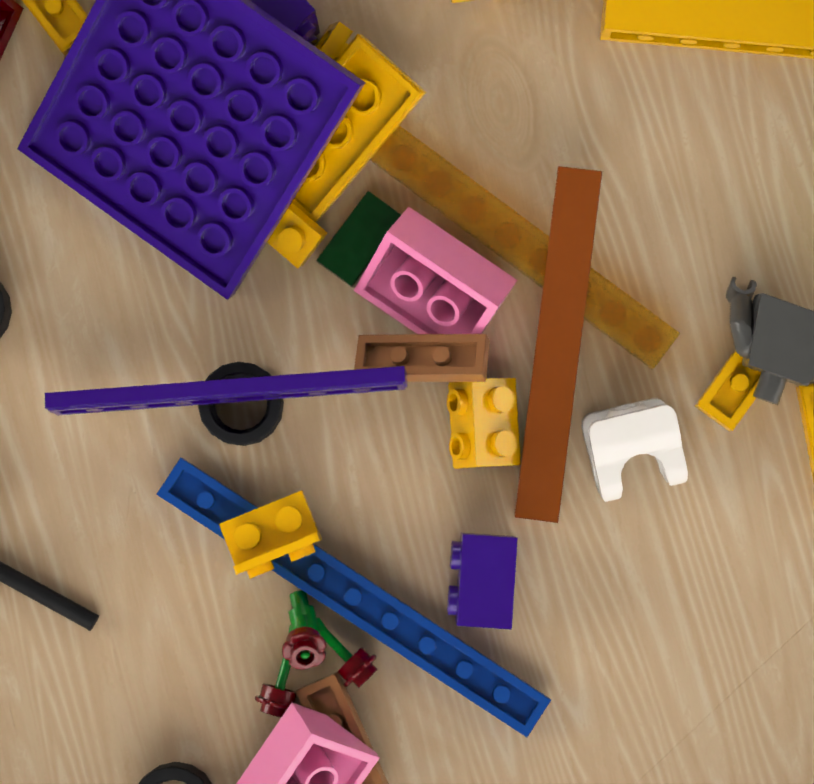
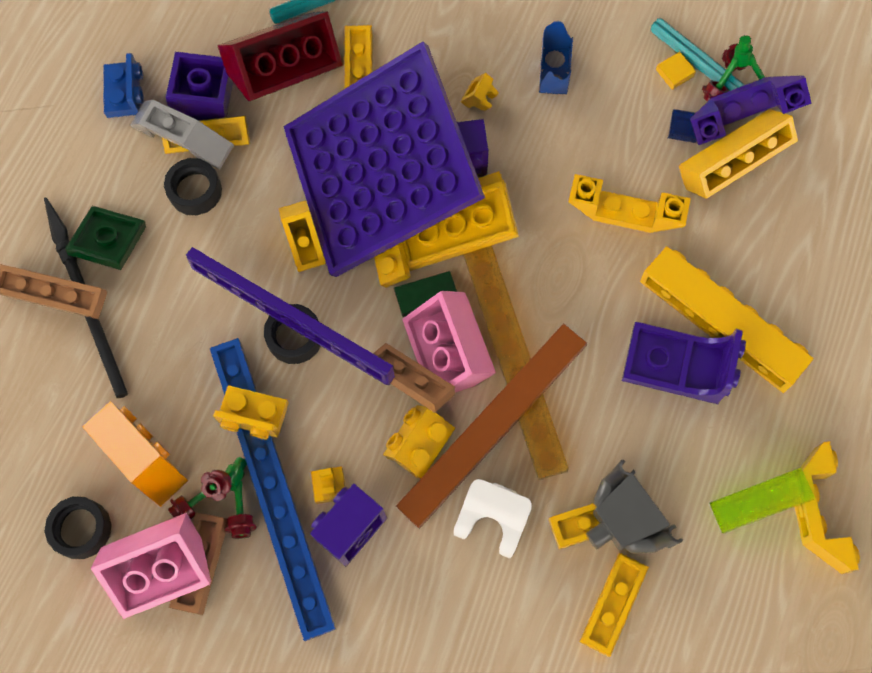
camera: 35 degrees right, 15 degrees down
none -> light orange wedge [82,401,188,507]
none -> yellow slope [278,200,326,272]
none -> yellow tile [311,466,345,504]
none -> dark purple bracket [621,322,746,404]

